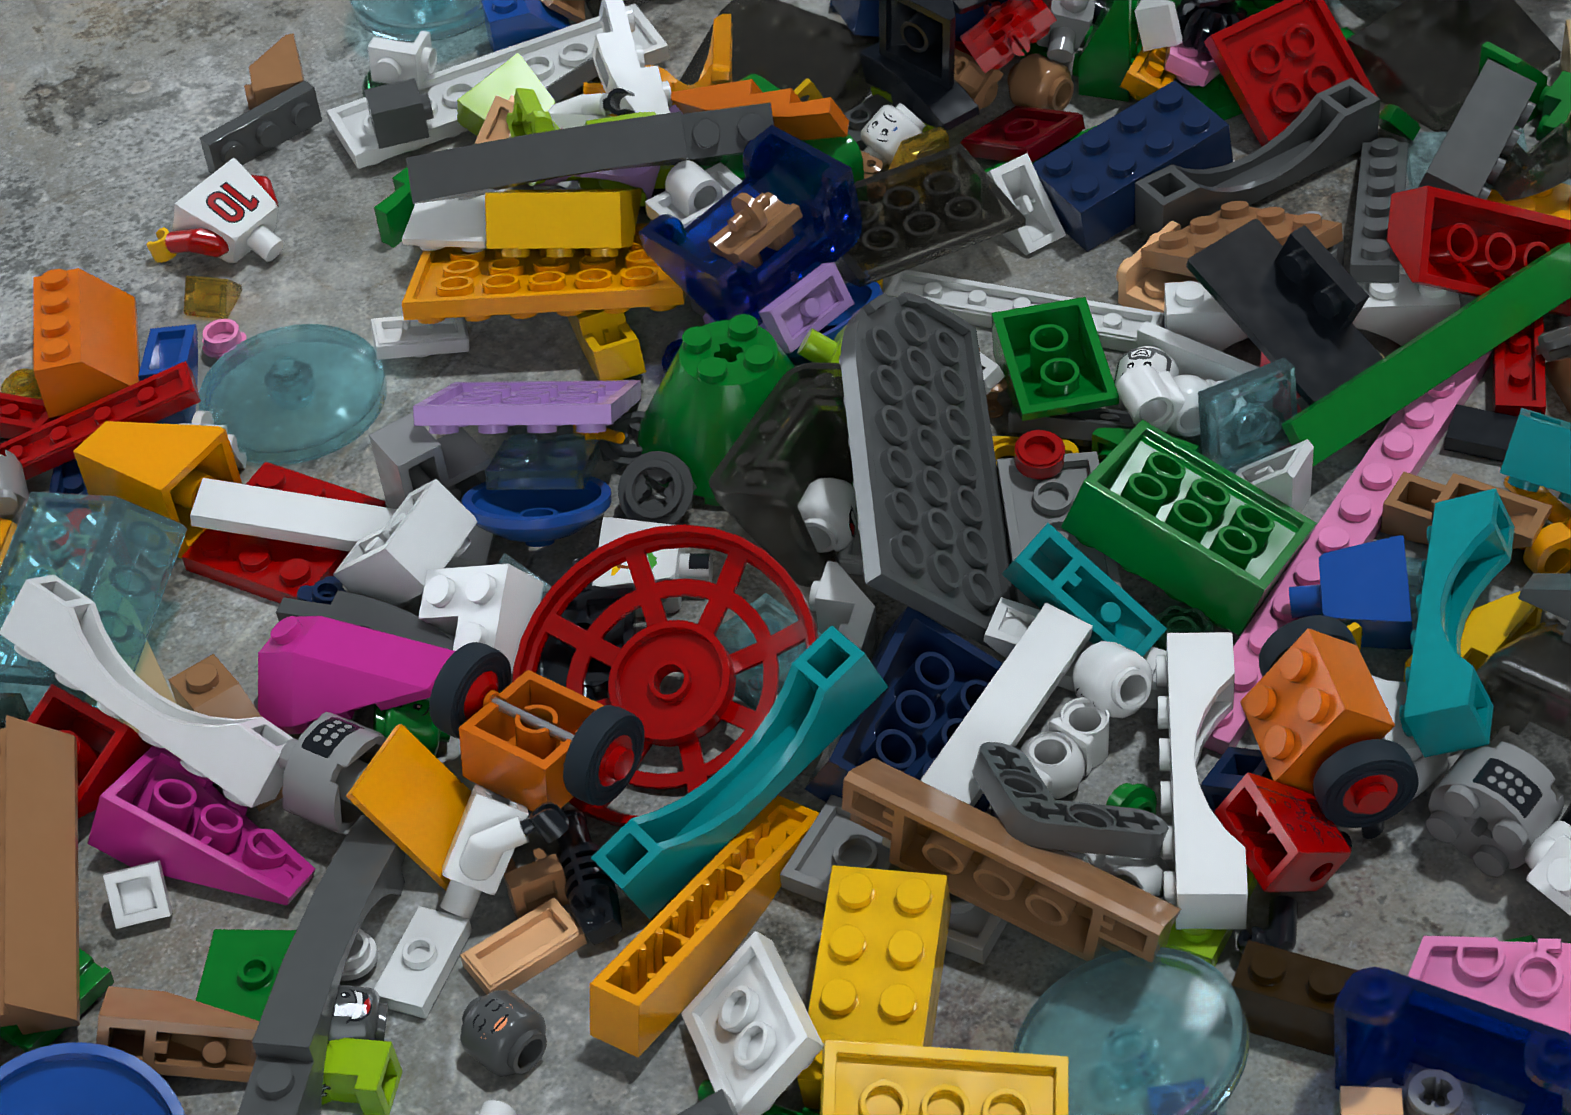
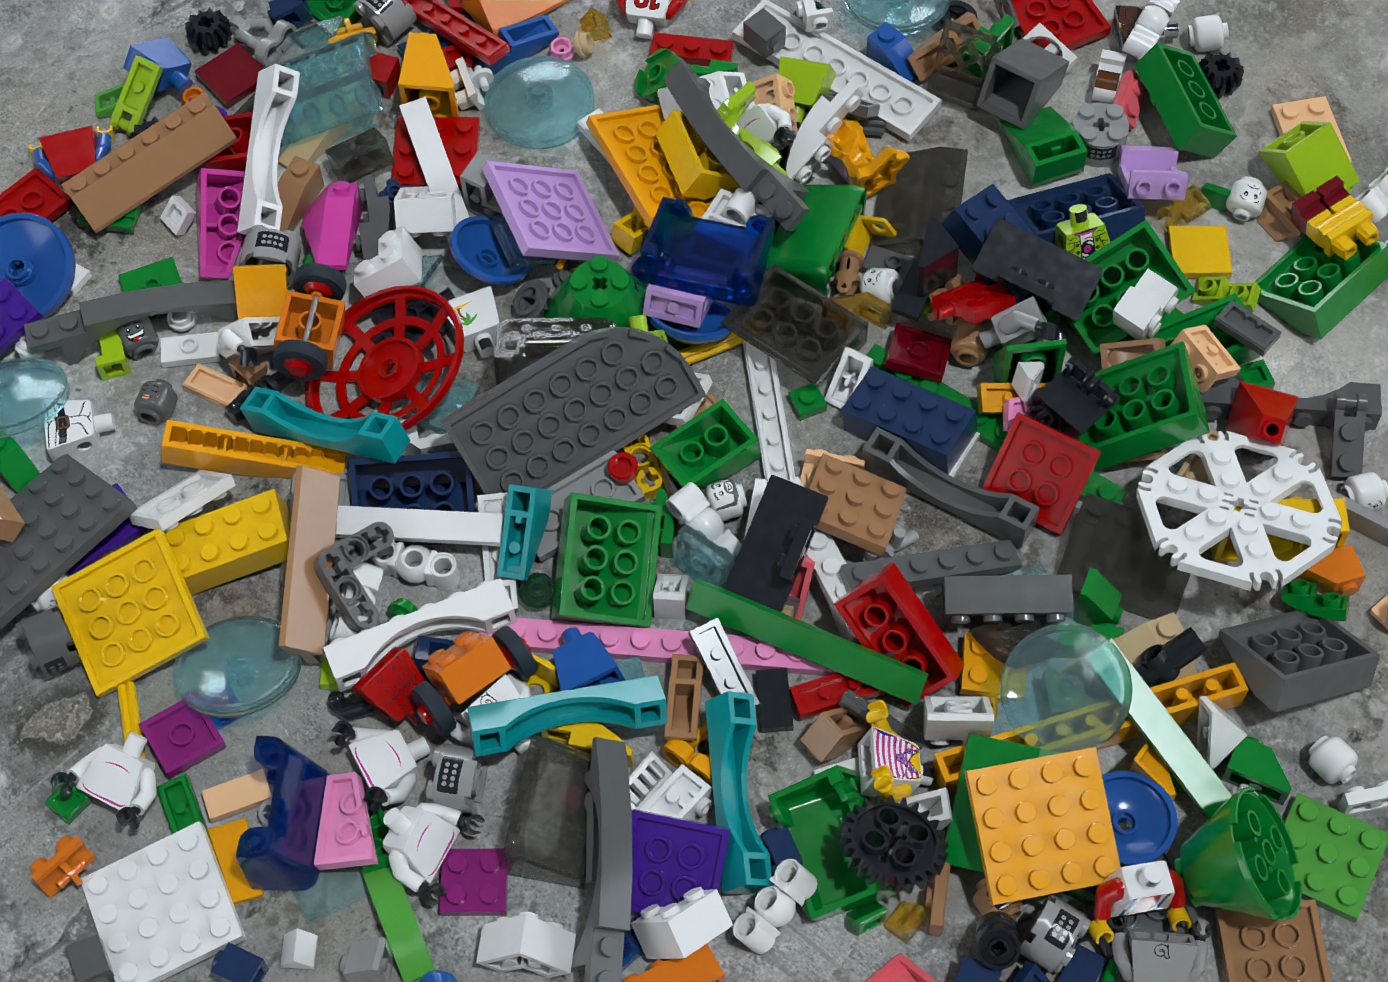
camera: 60 degrees right, 15 degrees up
medium nougat slope [96,986,260,1082] -> none
orange slope [671,79,849,140] -> none
medium nougat hips [708,192,803,277] -> none
white head [1072,641,1153,718] -> none
dark brown brick [1229,940,1364,1060] -> none
green tile [1378,104,1421,141] -> none
none -> clear smoke brick [325,127,395,183]
none -> white torso [331,721,431,812]
none -> tan plate [572,30,594,58]
none -> green plate [635,48,682,103]
none -> red plate [650,32,734,67]
none -> plate [688,618,760,705]
none -> green plate [788,382,827,421]

